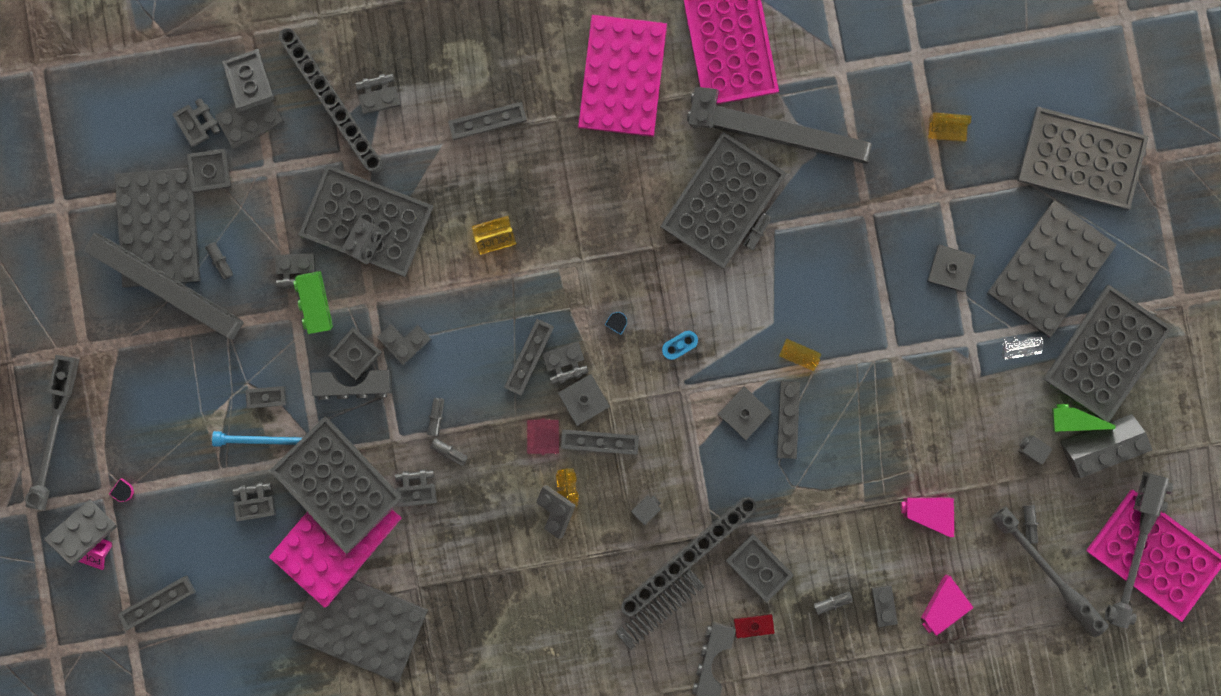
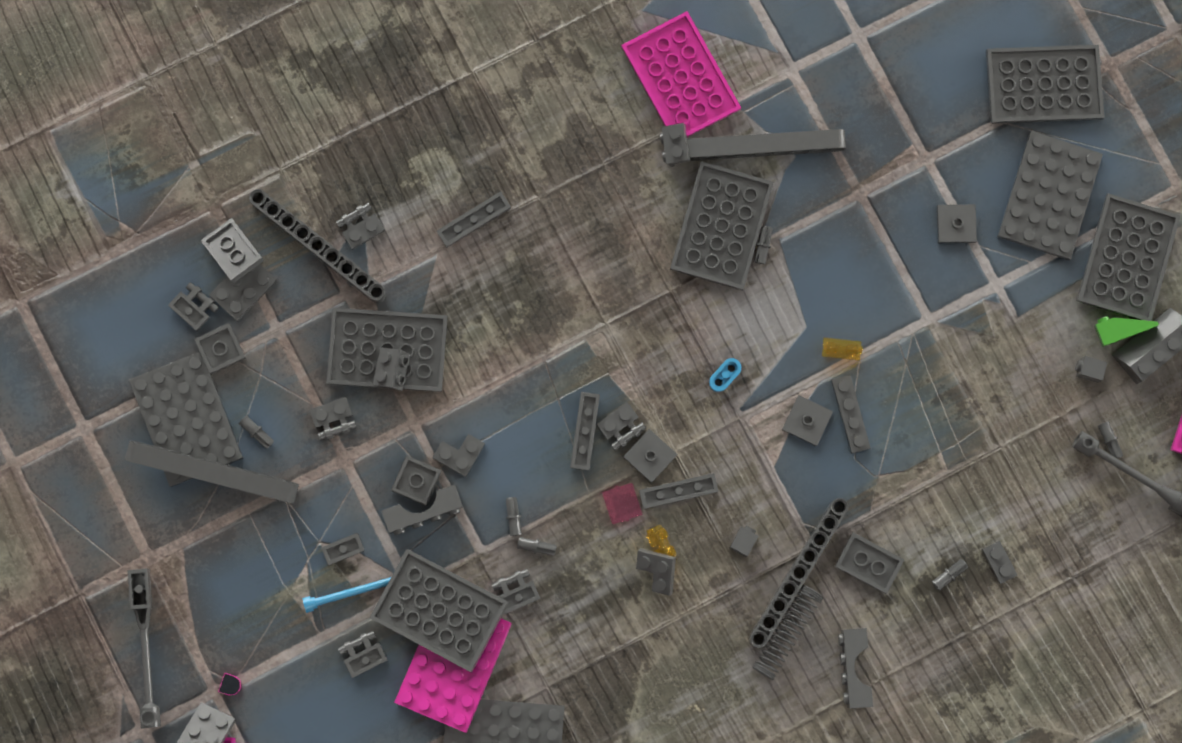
camera: 30 degrees left, 5 degrees down
bright green brick [294,271,333,334] -> none
clear yellow panel [472,216,516,255] -> none
dark pink plate [578,15,667,137] -> none
black tile [605,312,627,335] -> none
dark red plate [734,614,775,639] -> none
dark pink slope [901,497,954,537] -> none
dark pink slope [921,575,974,636] -> none
clear yellow panel [928,112,971,142] -> none
clear plate [1002,336,1044,360] -> none

